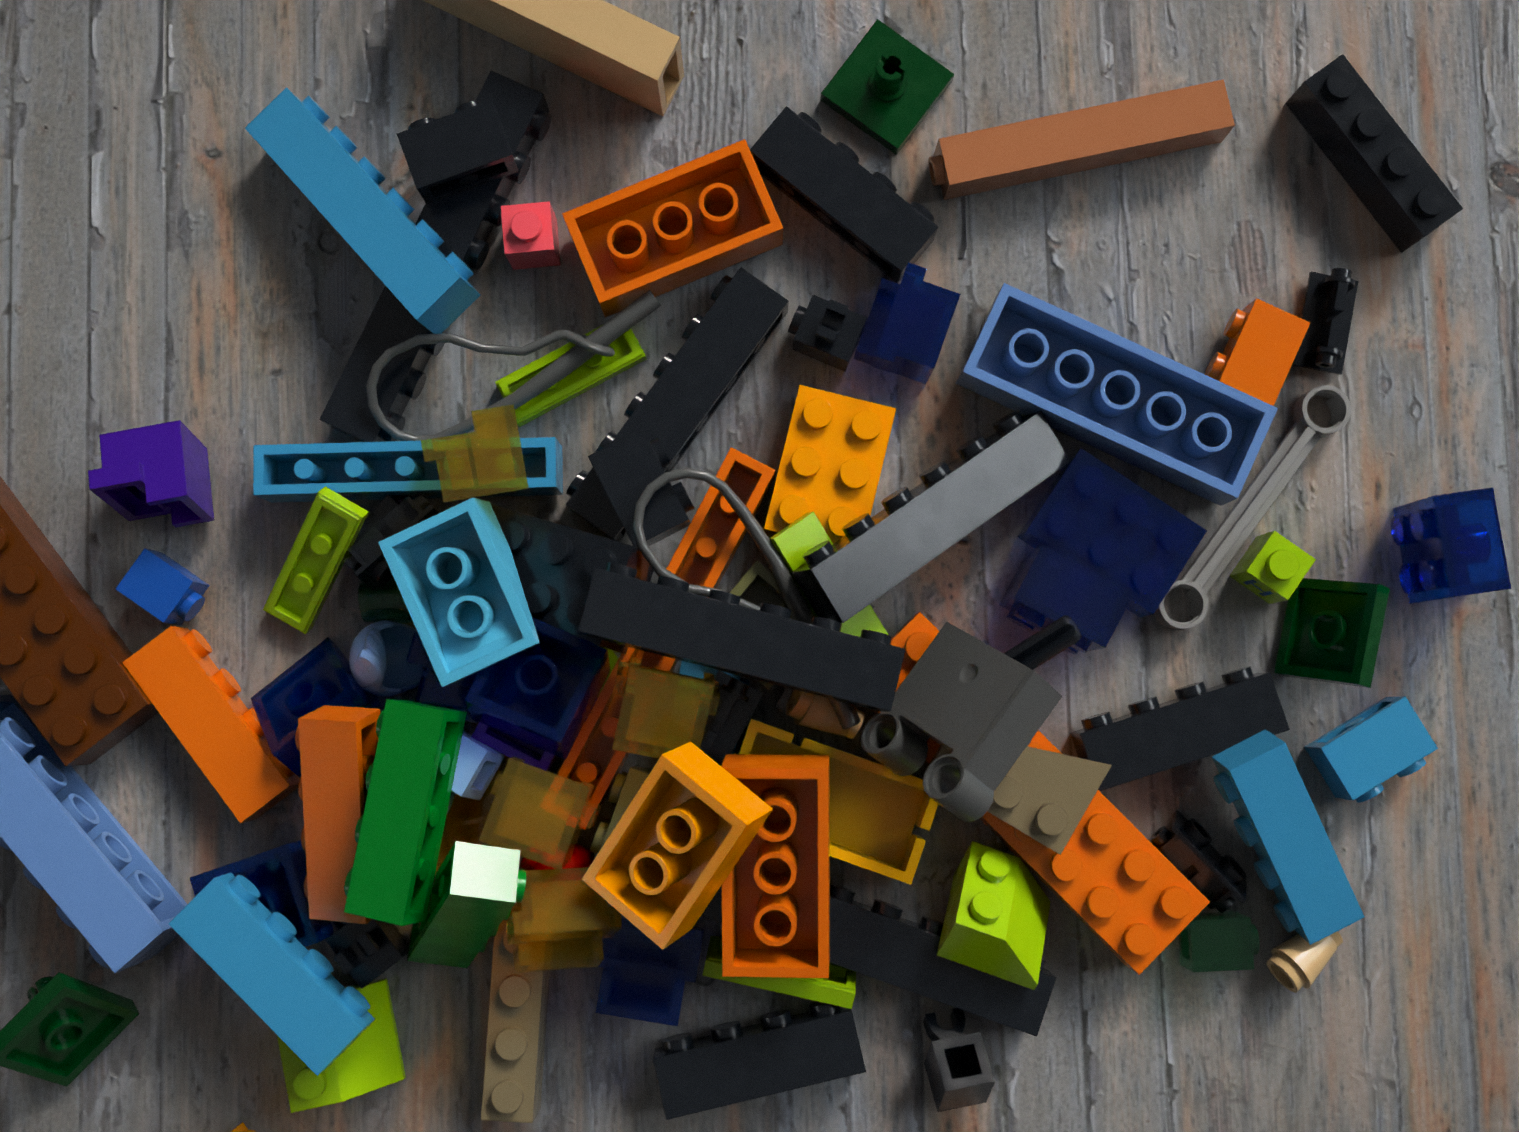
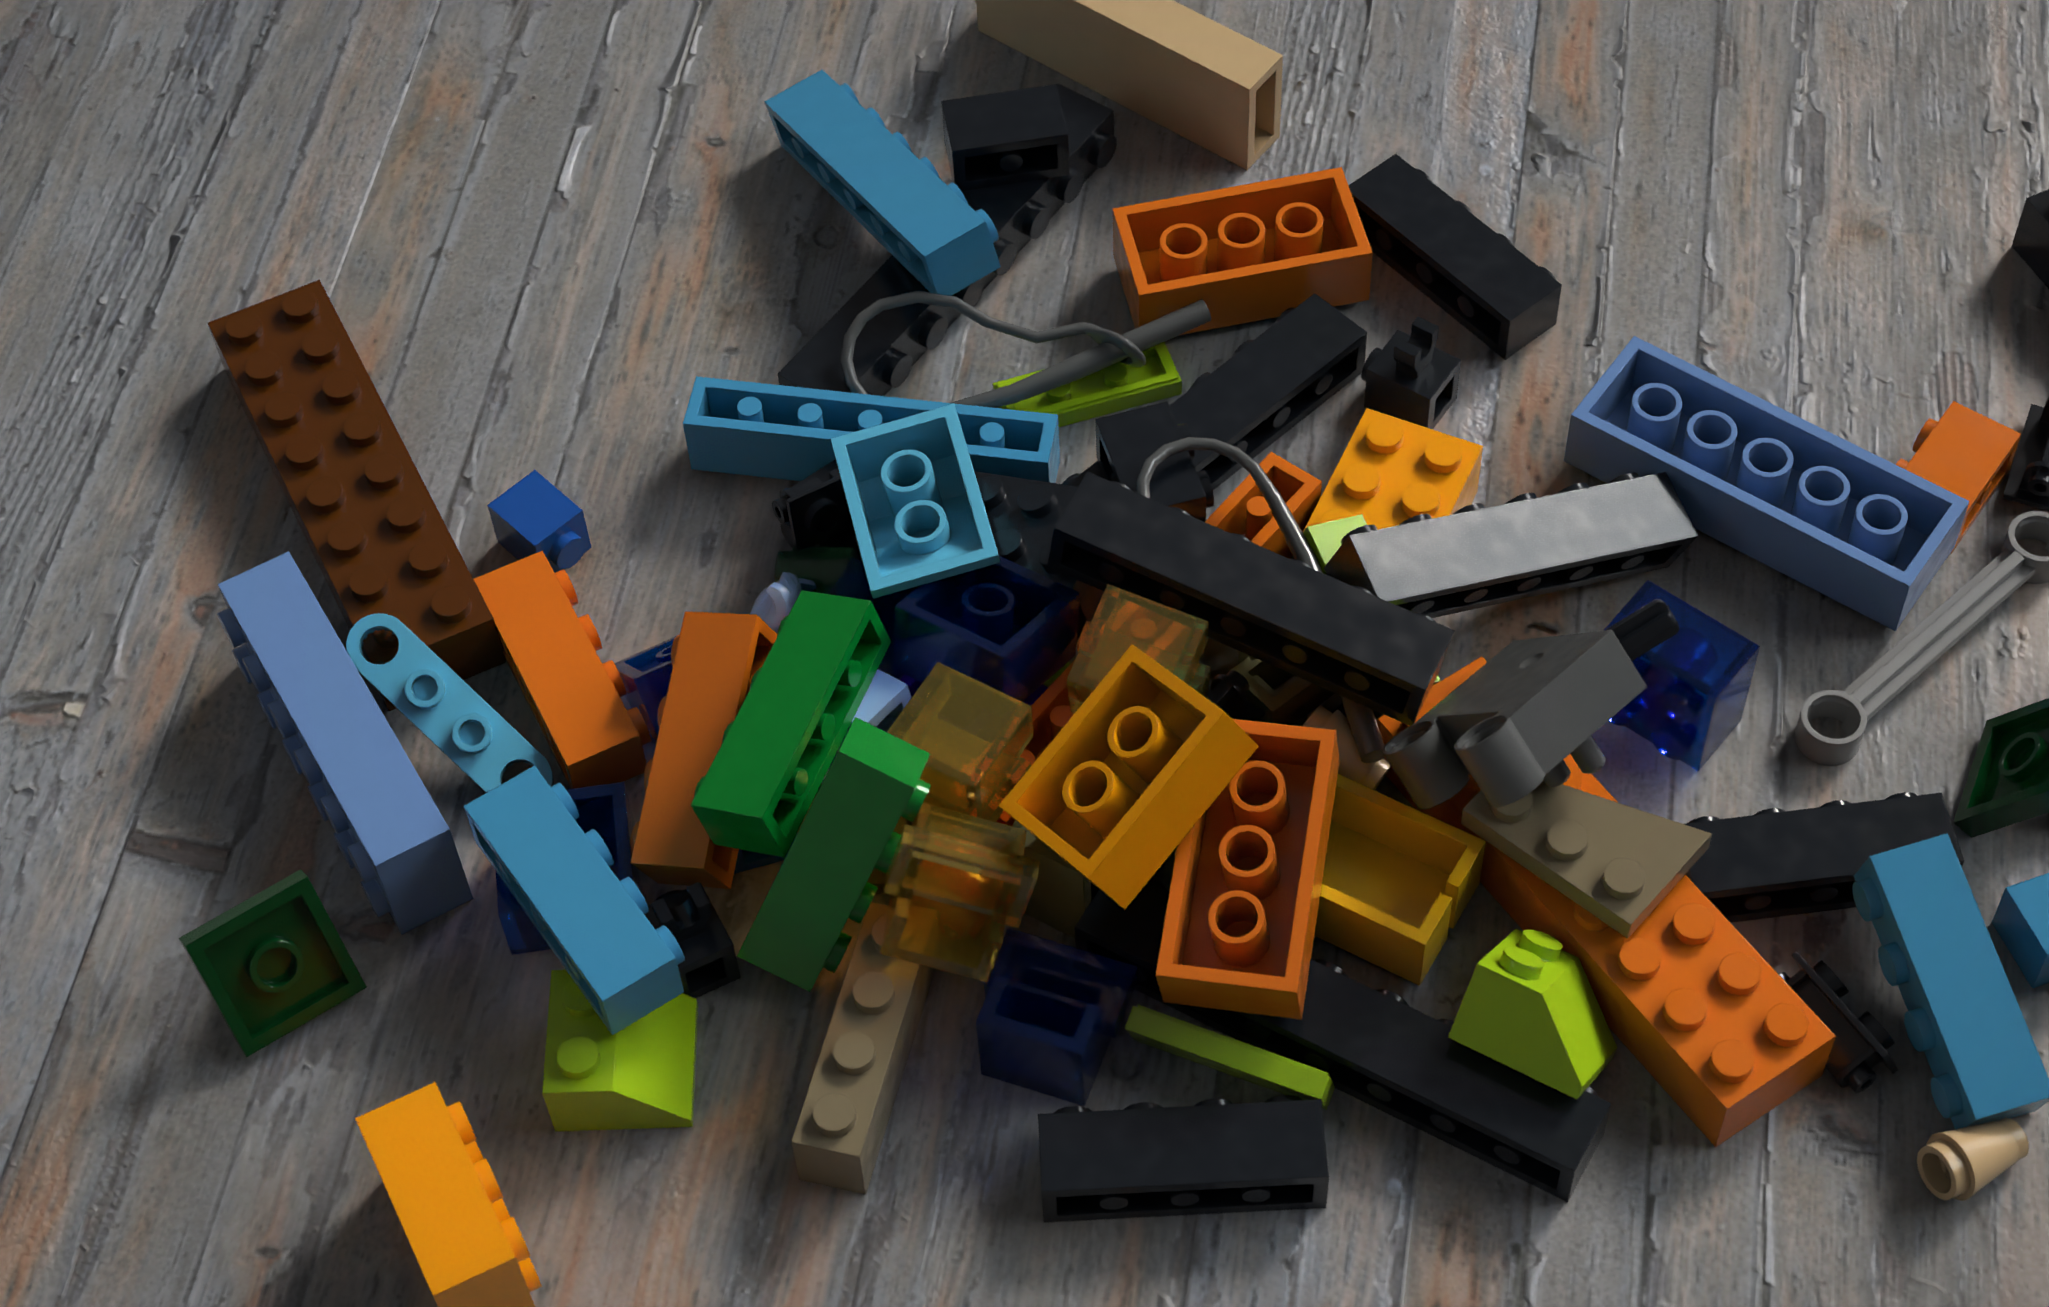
camera: 15 degrees right, 30 degrees down
dark purple plate [88,420,214,528] -> none
lime tile [263,486,369,634] -> none
clear yellow plate [421,404,529,502] -> none
coral brick [501,201,561,270] -> none
dark green tile [820,19,954,155] -> none
clear blue plate [854,262,961,384] -> none
black brick [923,1008,995,1112] -> none
nougat brick [928,79,1235,200] -> none
clear blue brick [1017,448,1207,617] -> none
clear green brick [1178,911,1260,972] -> none
lime brick [1229,530,1316,604] -> none
none -> medium azure plate [346,613,554,793]

